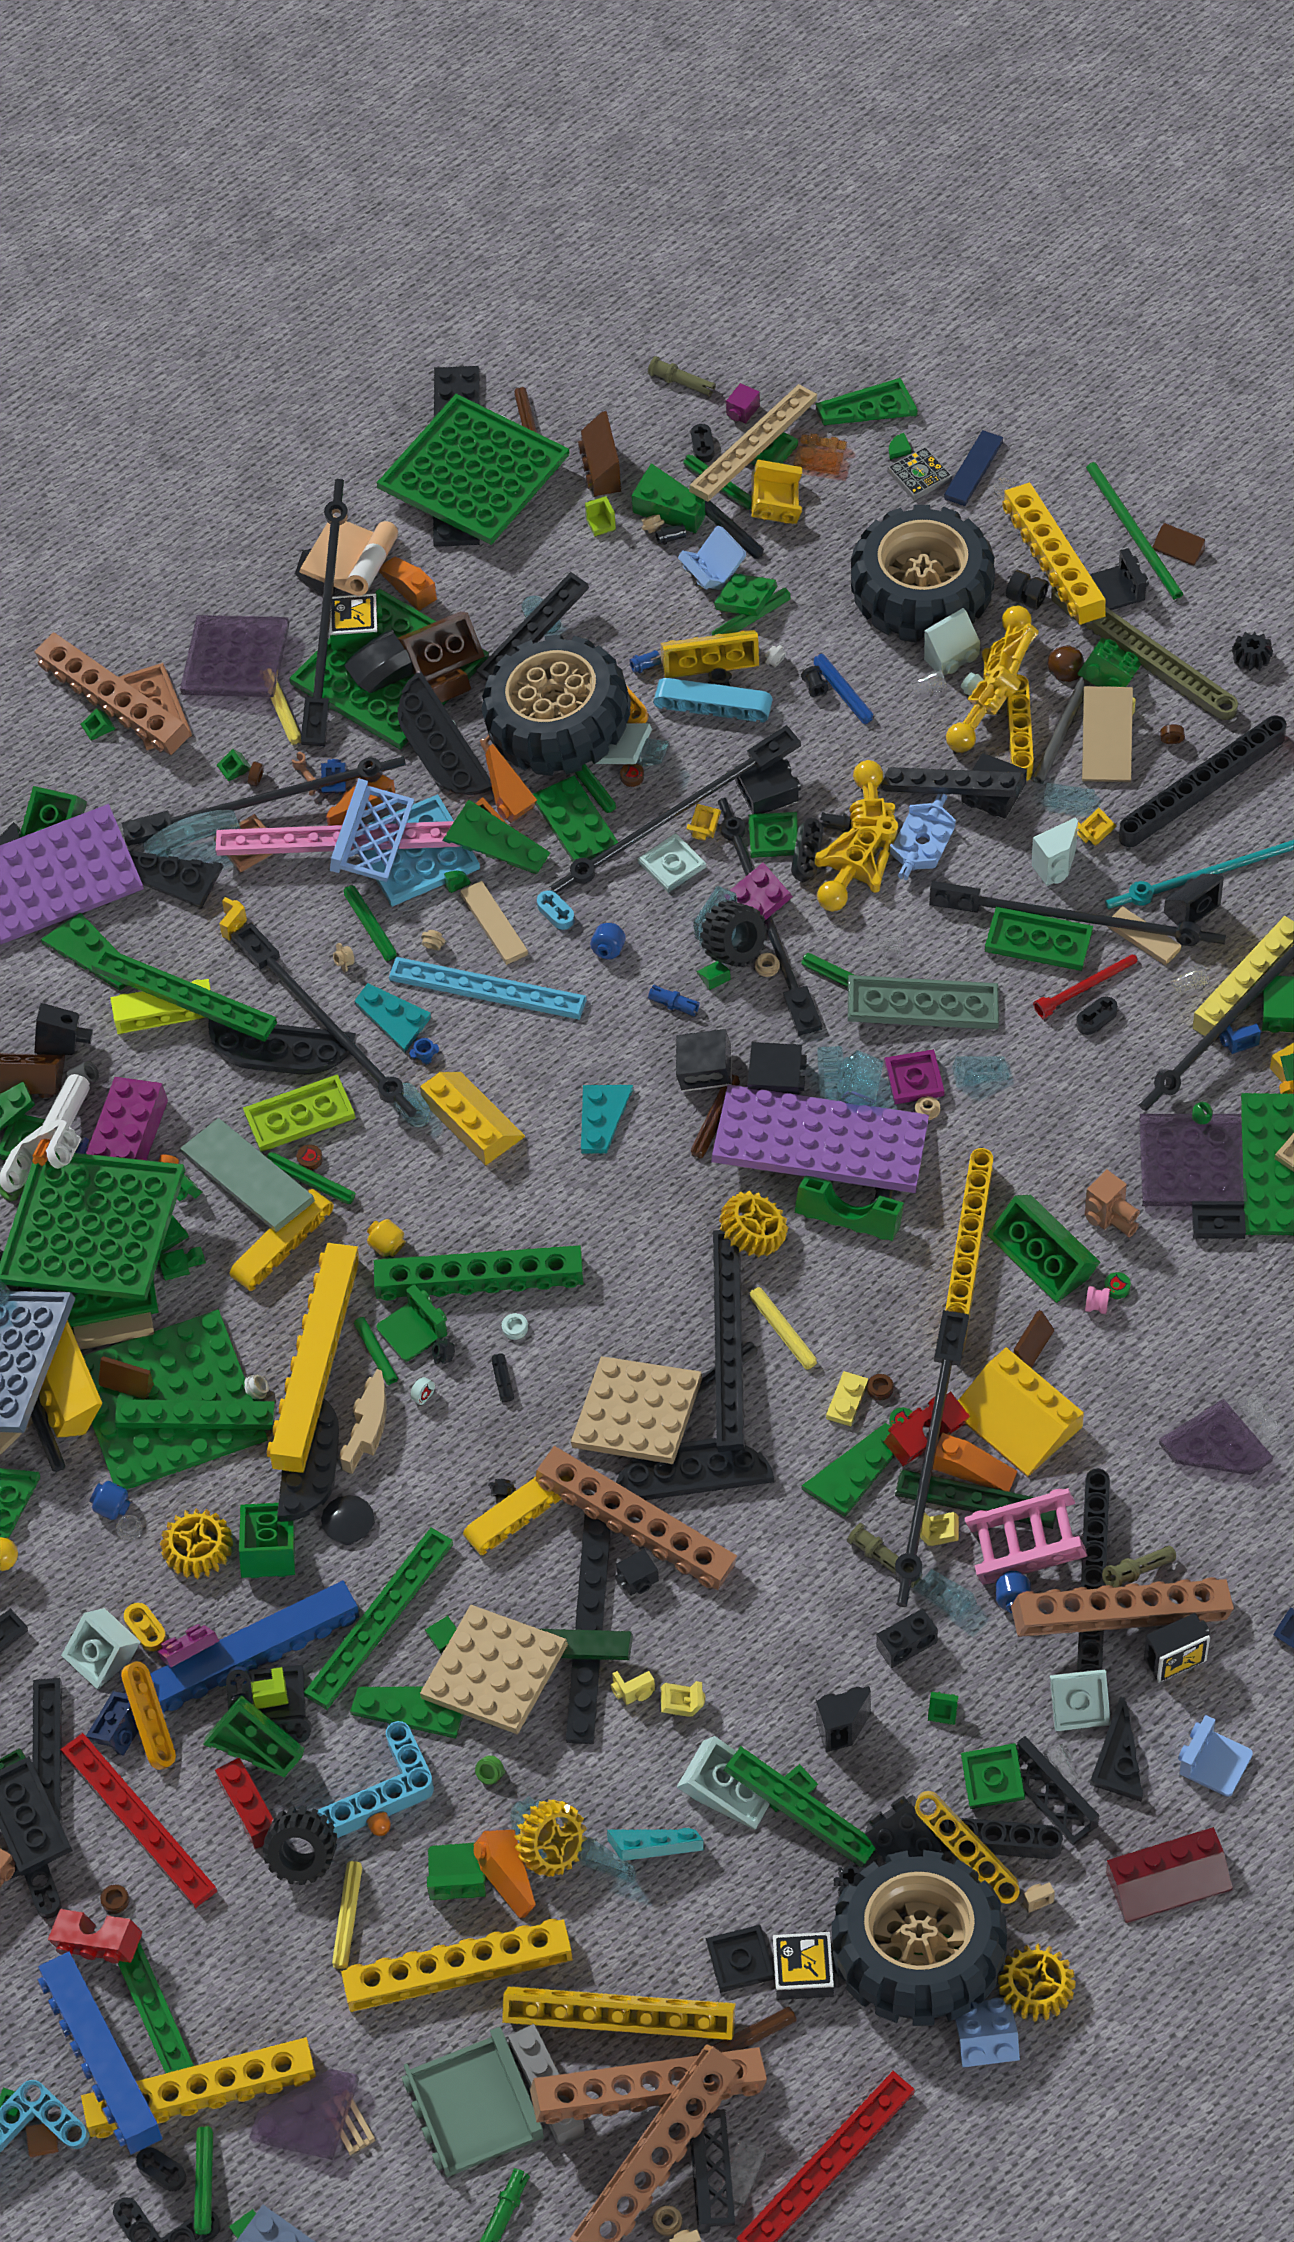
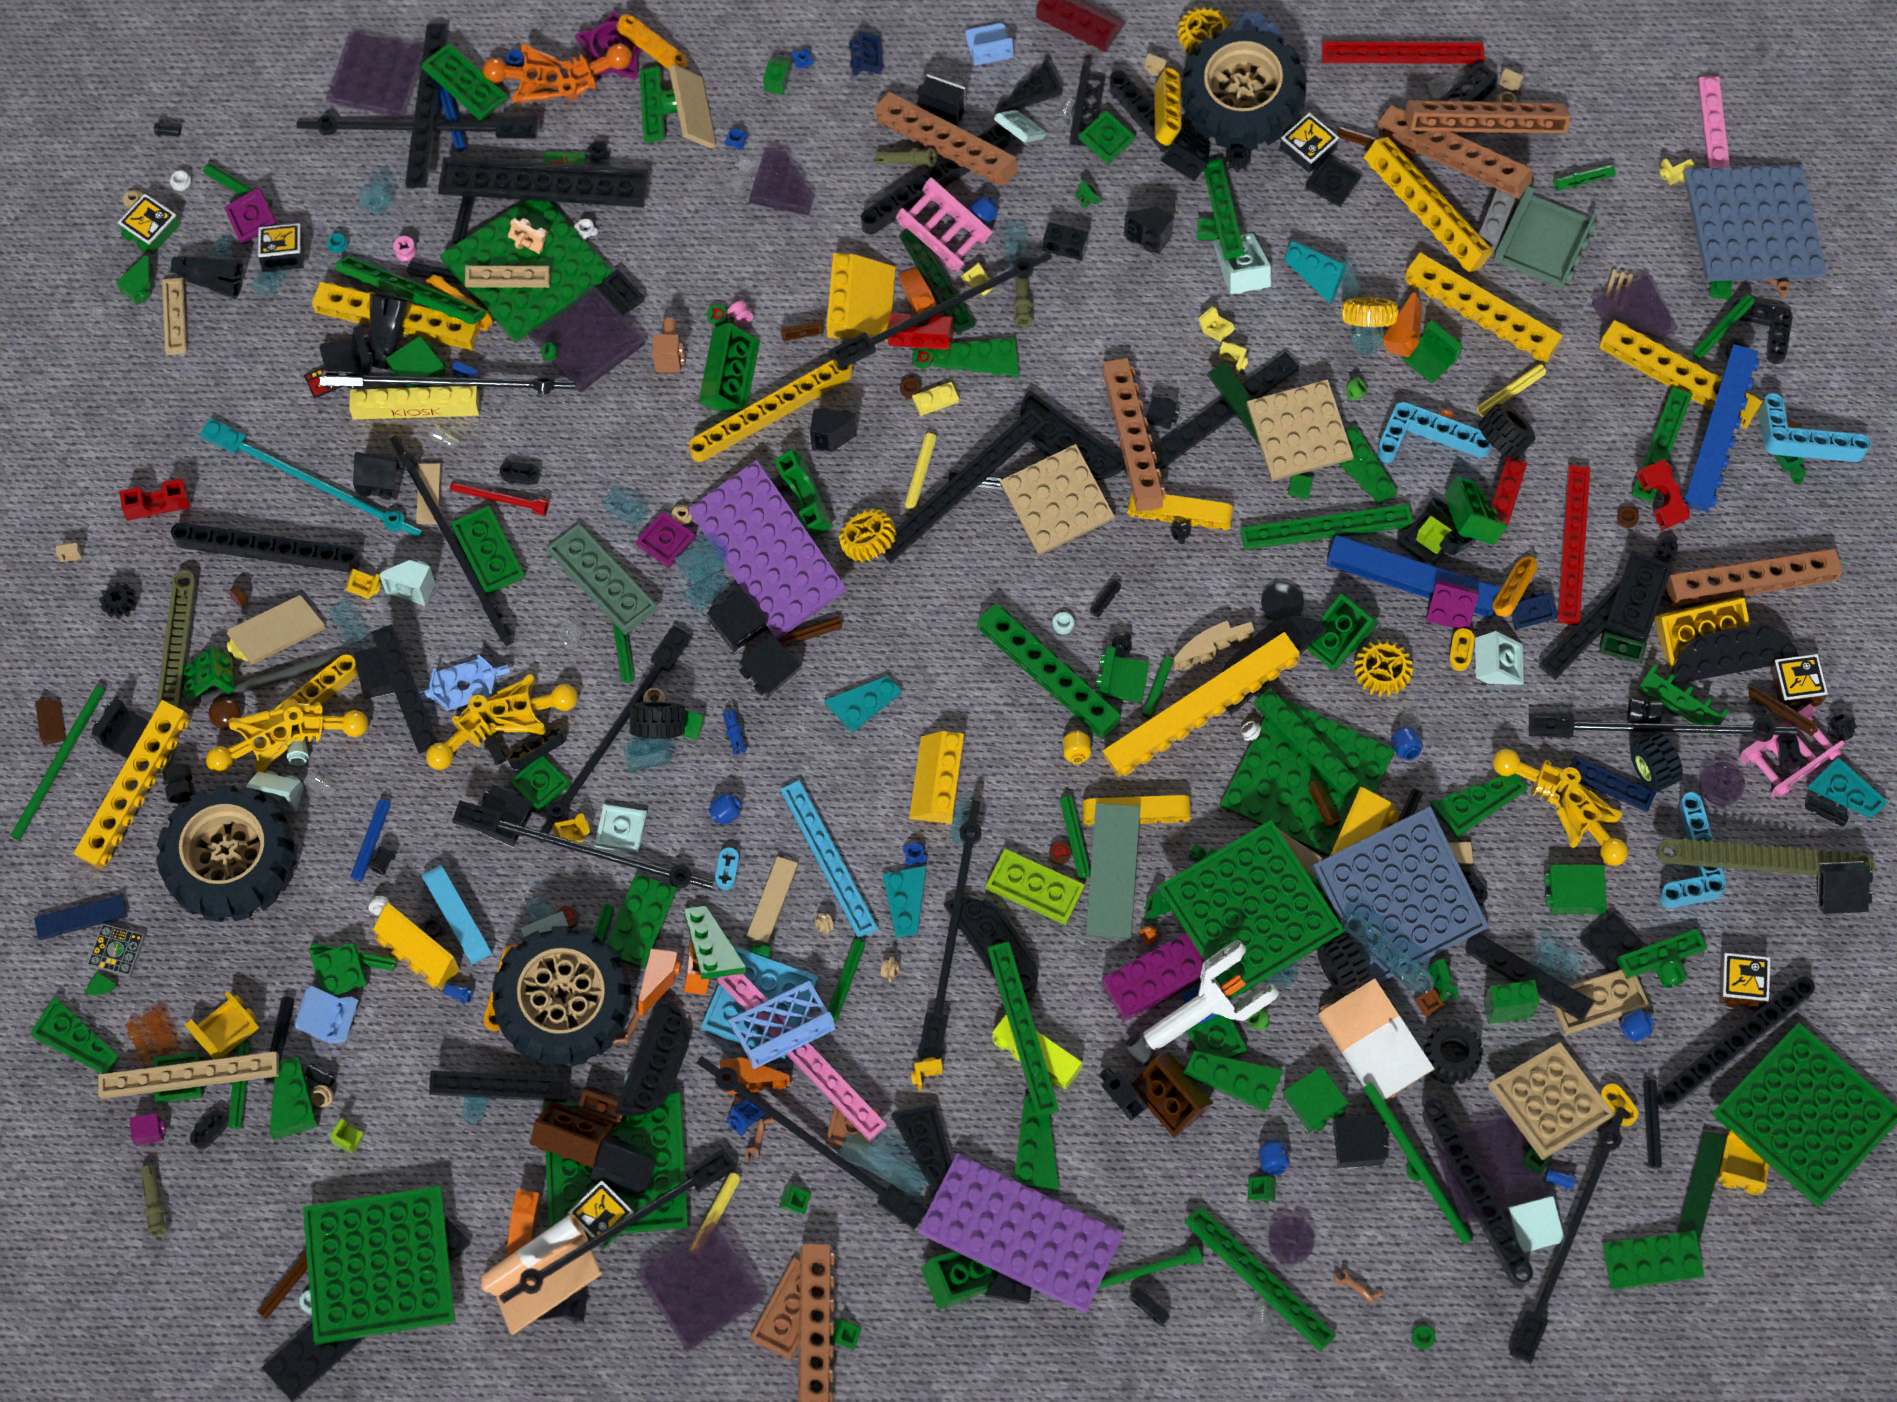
camera: 135 degrees left, 10 degrees up
reddish brown tile [247,761,264,787] -> none
light aqua tile [410,1377,435,1405] -> none
reddish brown slope [578,411,621,496] -> none
magenta plate [725,863,793,920] -> none
none -> black slope [810,408,857,452]

